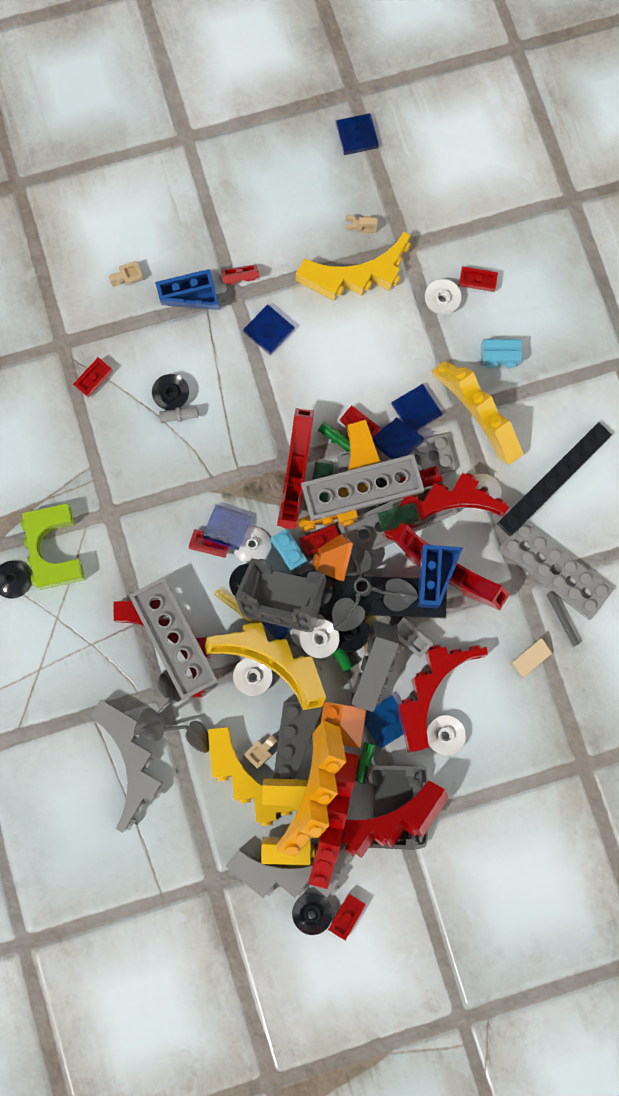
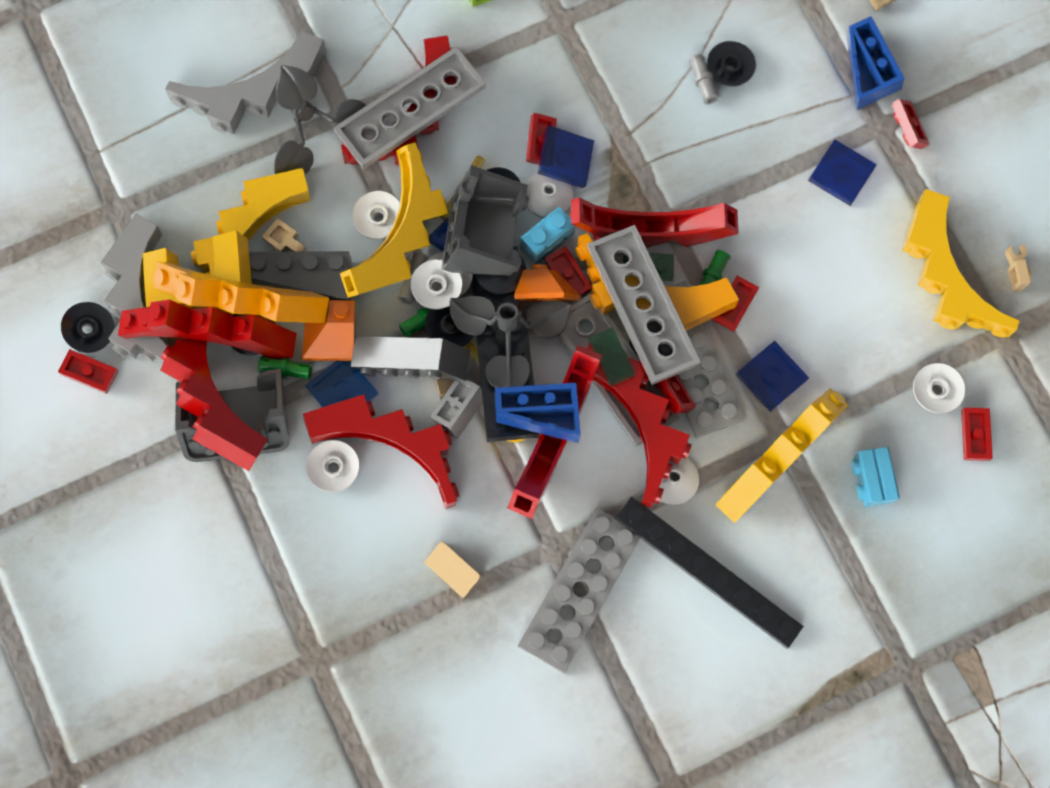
camera: 80 degrees right, 5 degrees down
clear blue tile [372,417,424,460] -> none
dark grey bar [547,592,580,647] -> none

